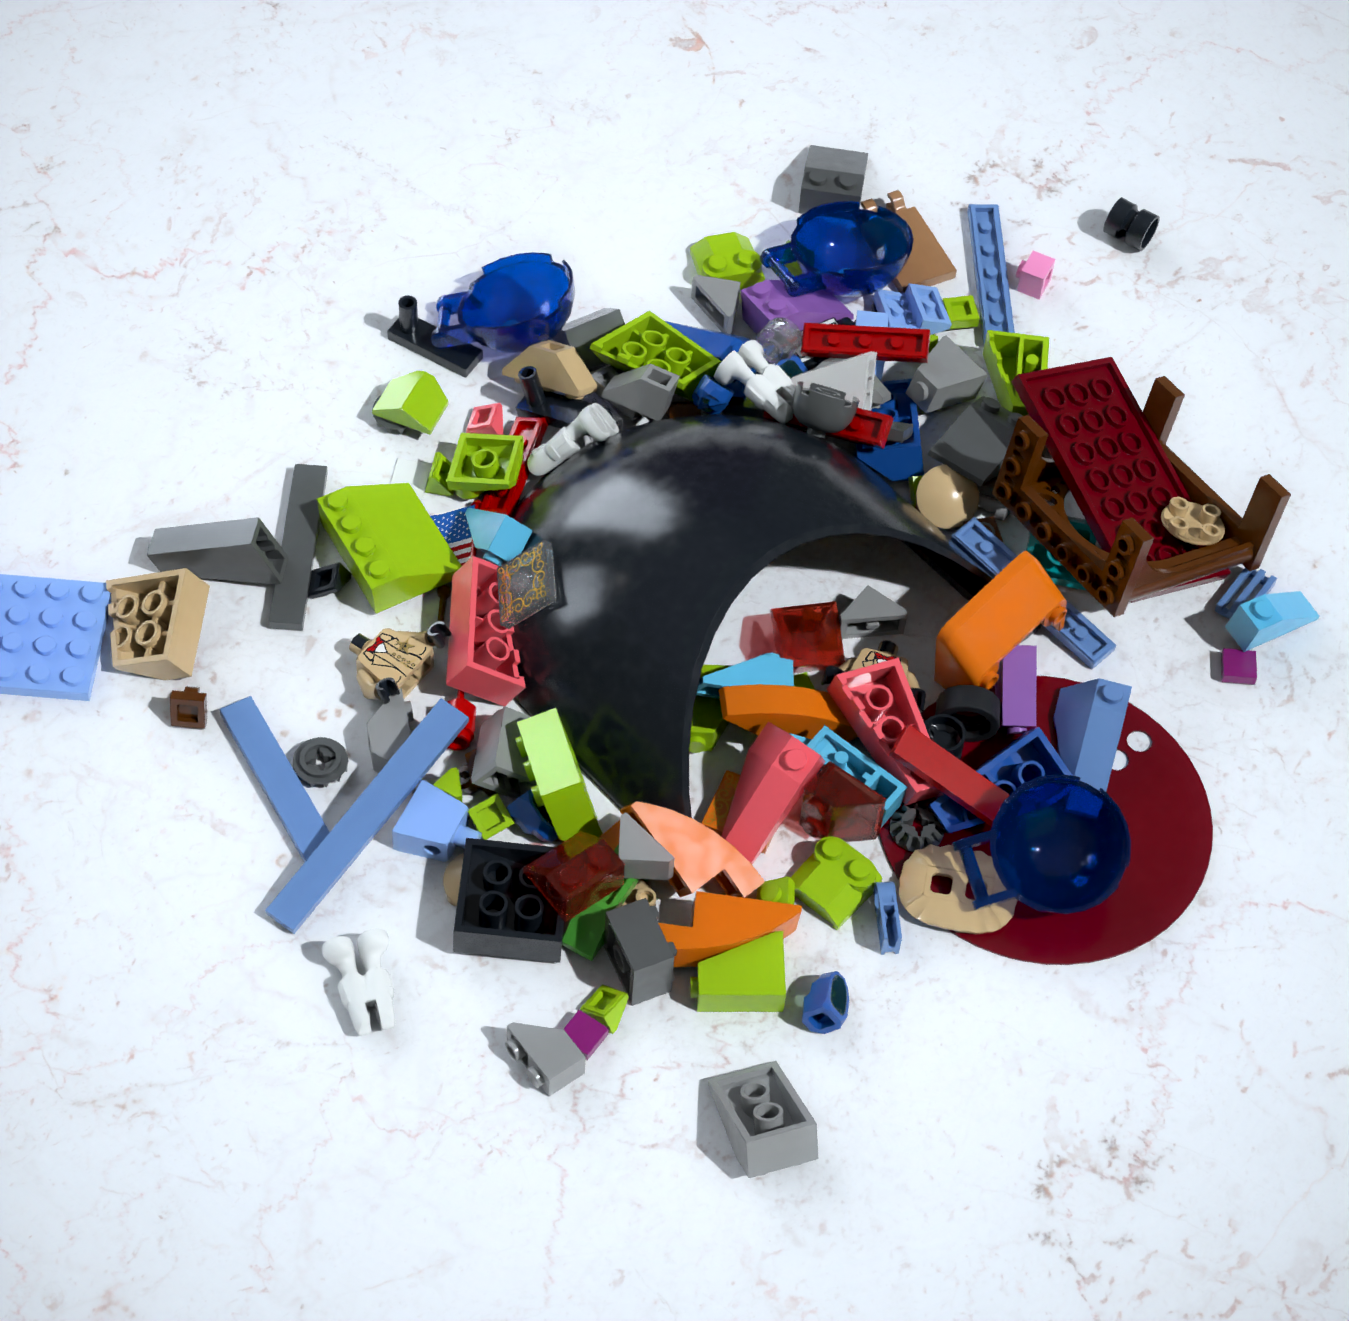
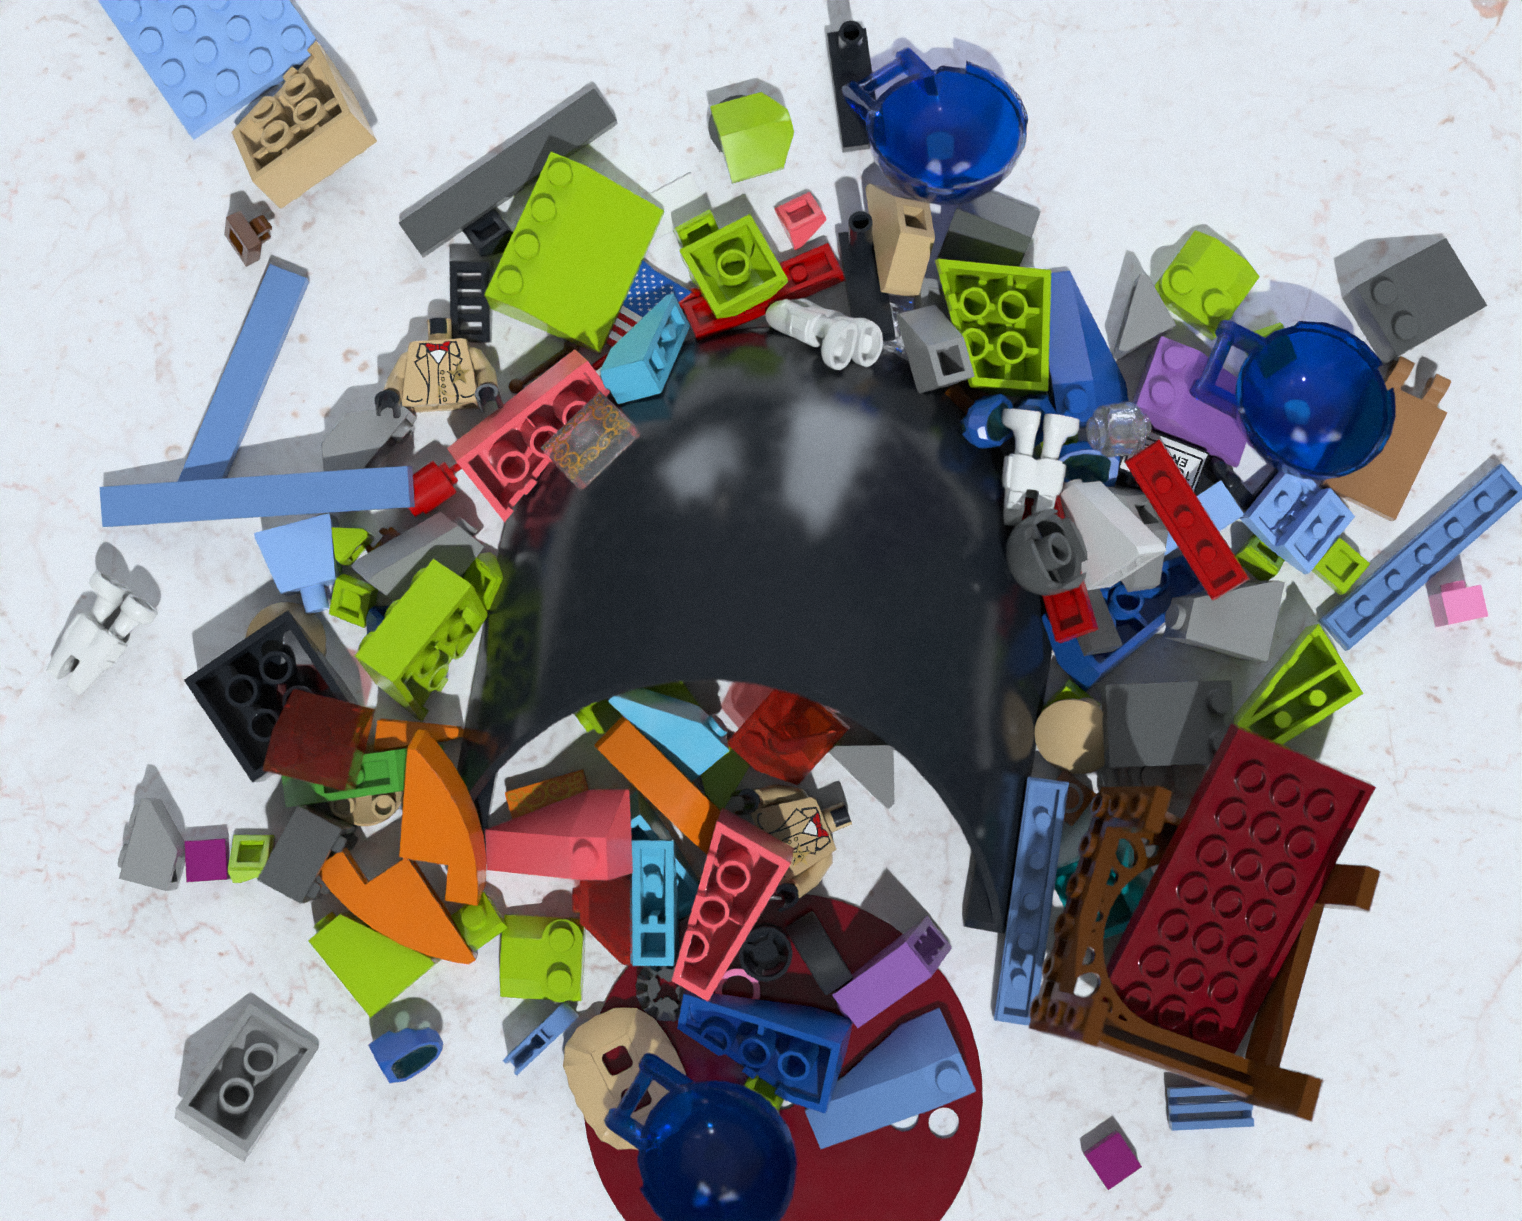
camera: 55 degrees right, 30 degrees up
dark grey slope [147,517,289,584] -> none
dark grey gear [293,737,348,787] -> none
light grey slope [617,812,675,880] -> none
red tile [889,724,1020,833] -> none
orange windscreen [934,551,1067,690] -> none
tan dish [1161,497,1225,545] -> none
medium azure slope [1225,591,1320,652] -> none
none -> black slope [449,260,494,343]

